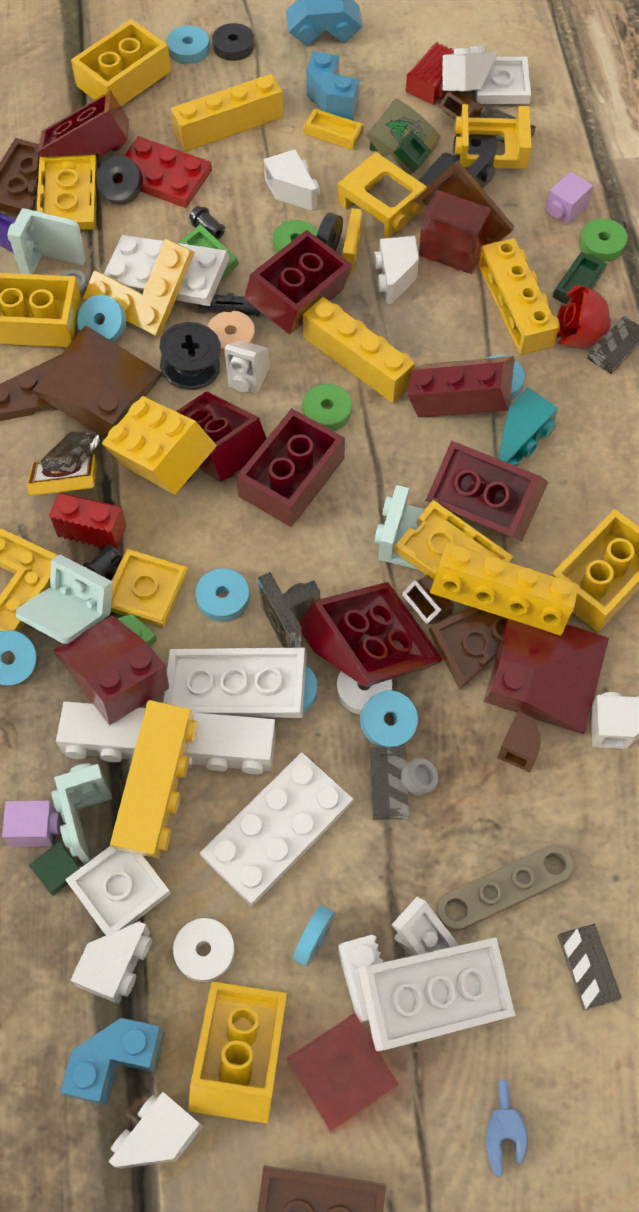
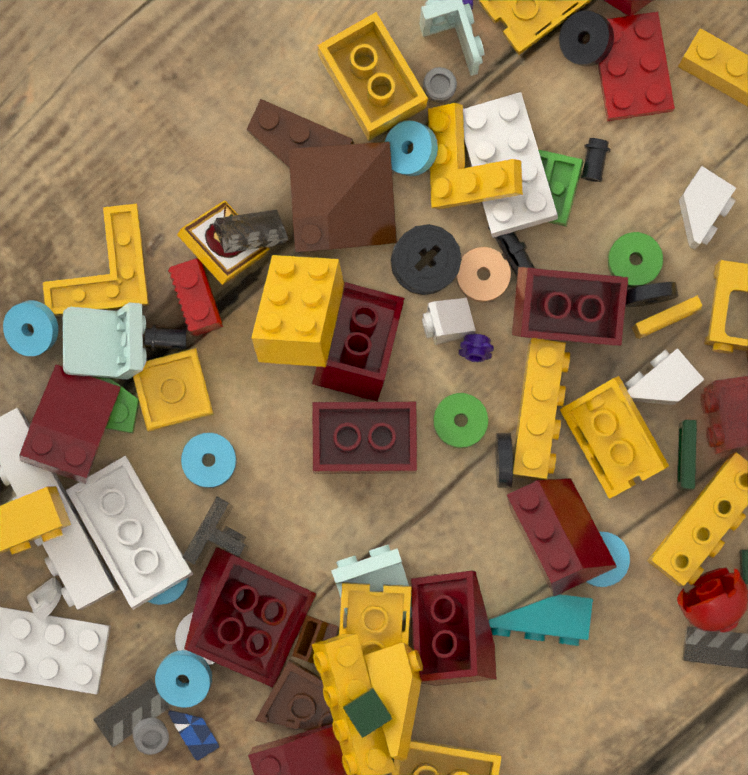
camera: 55 degrees right, 20 degrees up
none -> white tile [27,577,62,621]
none -> dark blue sticker [168,710,219,760]
none -> dark green tile [343,687,393,738]
none -> yellow slope [364,643,423,762]
none -> dark purple plate [458,334,494,362]
none -> black piece [495,433,513,488]
none -> yellow piece [559,376,669,499]
none -> dark green tile [677,420,697,491]

